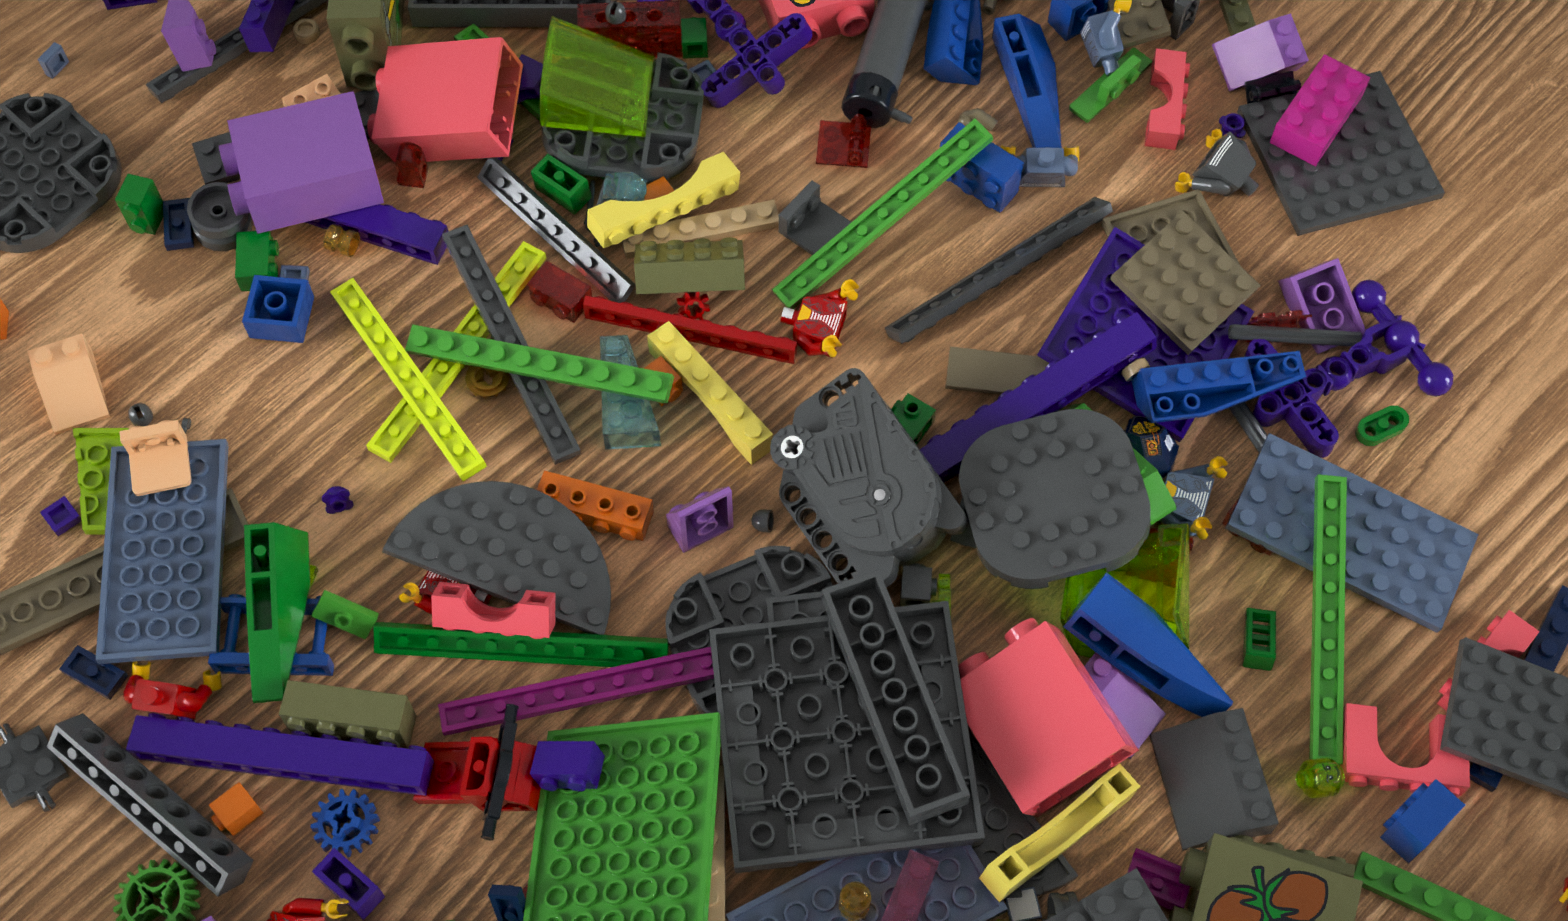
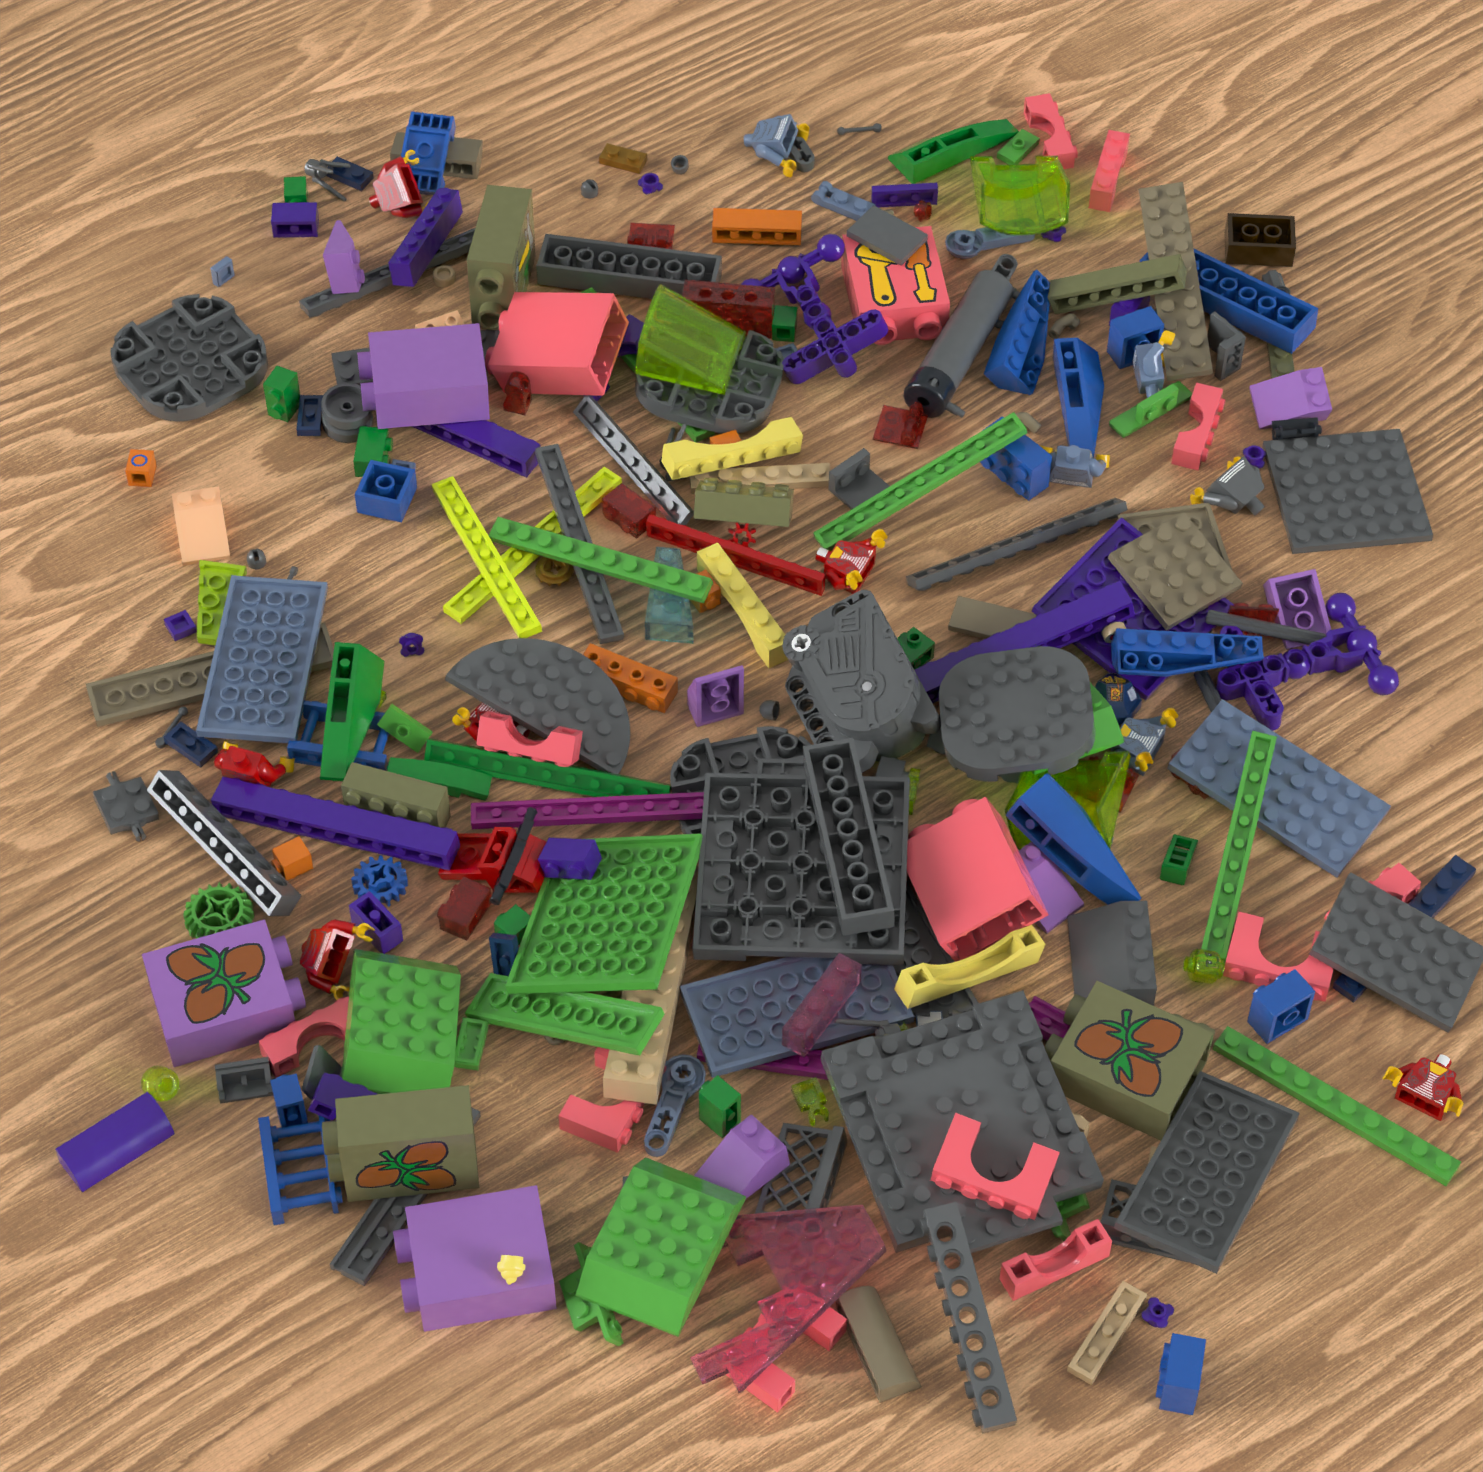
camera: 10 degrees right, 10 degrees down
light nougat bracket [119,420,192,496] -> none
clear yellow wheel [323,224,360,257] -> none
green brick [531,154,592,215] -> none
clear light blue brick [602,172,647,201] -> none
dark grey hinge [605,1,626,24] -> none
clear yellow wheel [839,882,871,921] -> none
dark pink brick [1269,54,1371,167] -> none
green plate [1355,405,1409,446] -> none
none -> dark grey hinge [155,707,188,748]
none -> green slope [386,757,492,801]
none -> clear red brick [437,877,491,941]
none -> green brick [494,904,530,947]

